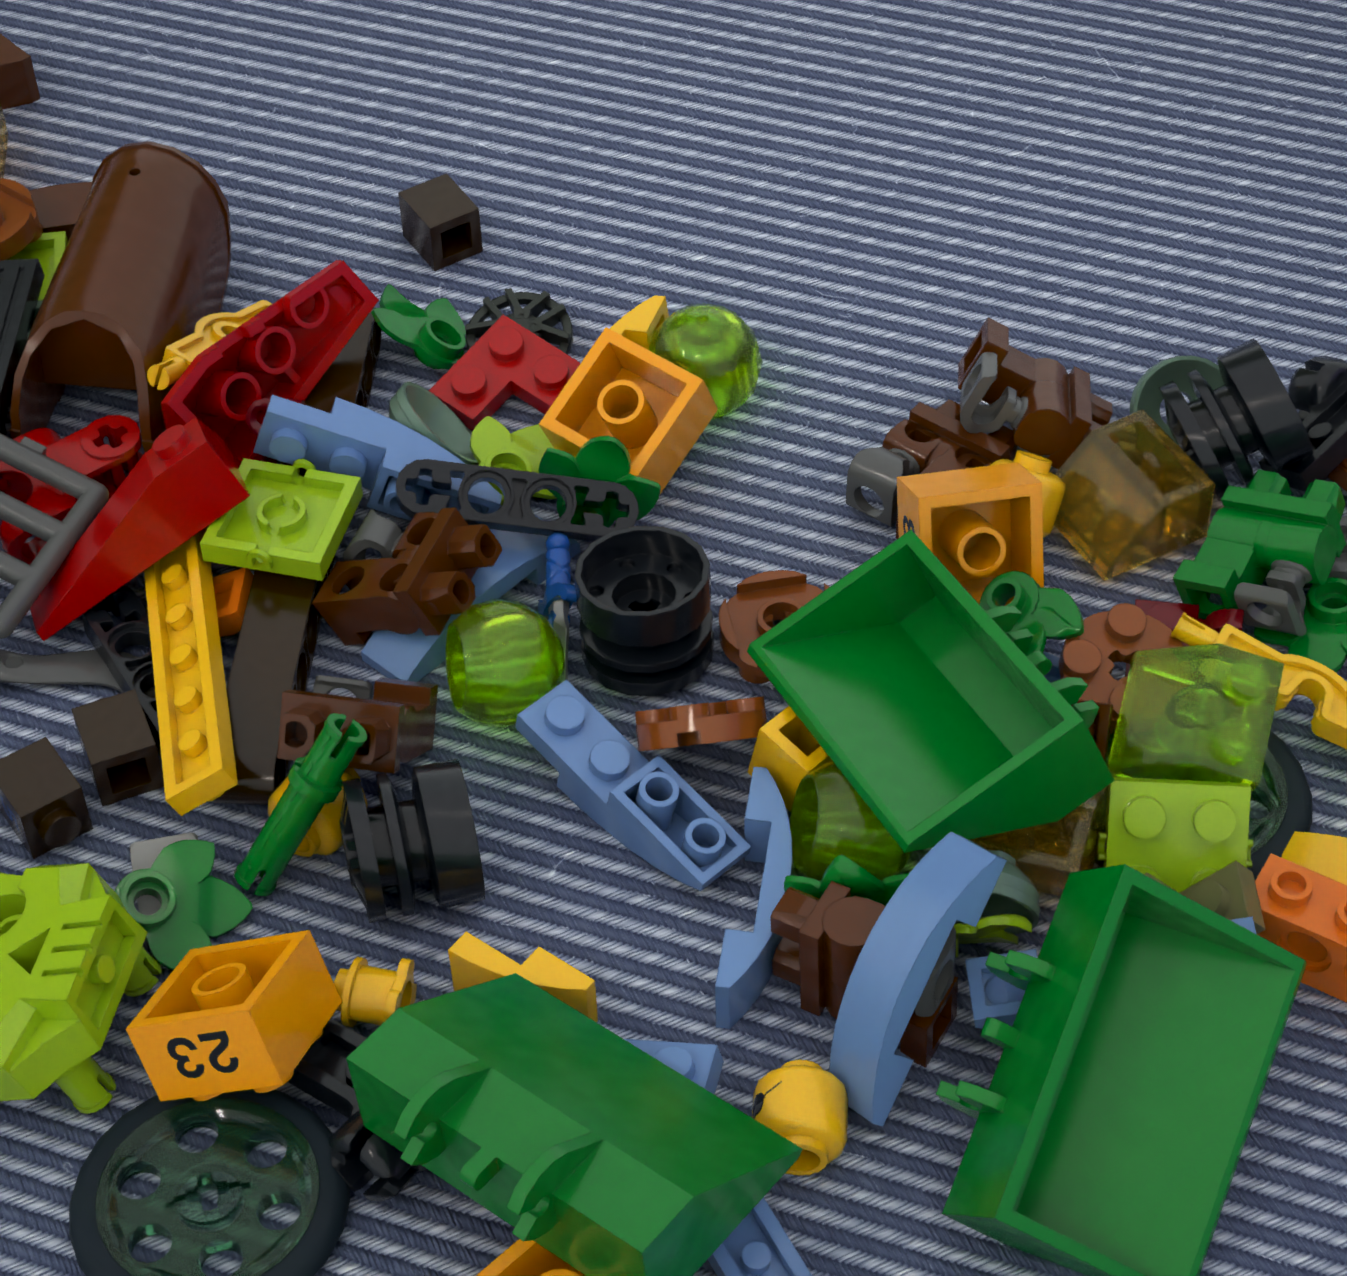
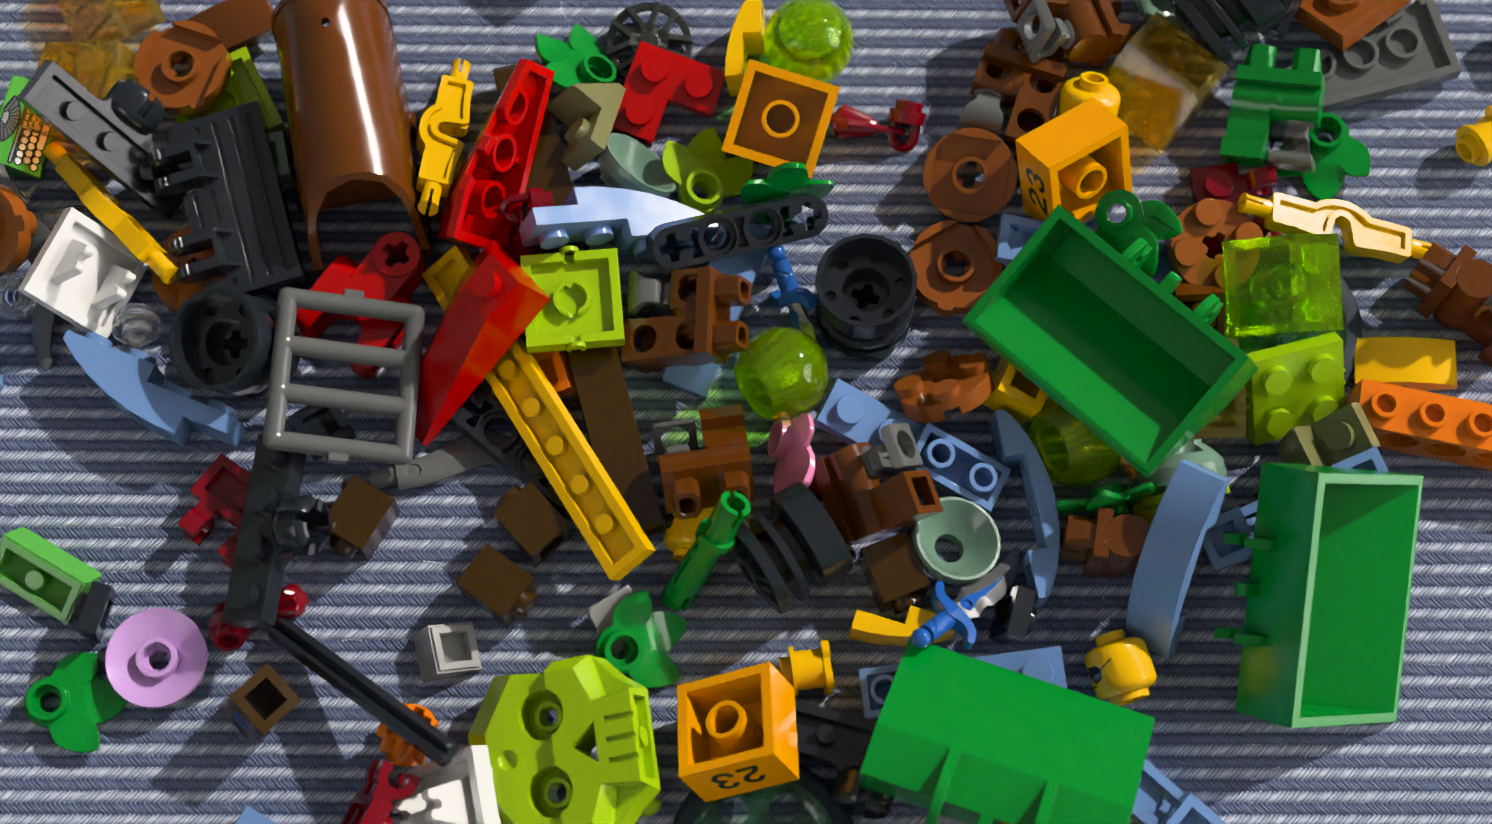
camera: 25 degrees left, 25 degrees up
none -> olive slope [546,83,626,172]
none -> bright pink plate [767,413,815,495]
none -> reddish brown hips [808,423,943,546]
none -> dark red piece [830,99,926,152]
none -> dark brown brick [858,531,930,614]
none -> sand green piece [911,496,1001,585]
none -> piece [911,546,1021,649]
none -> dark orange plate [923,128,1018,222]
none -> black plate [988,585,1037,645]

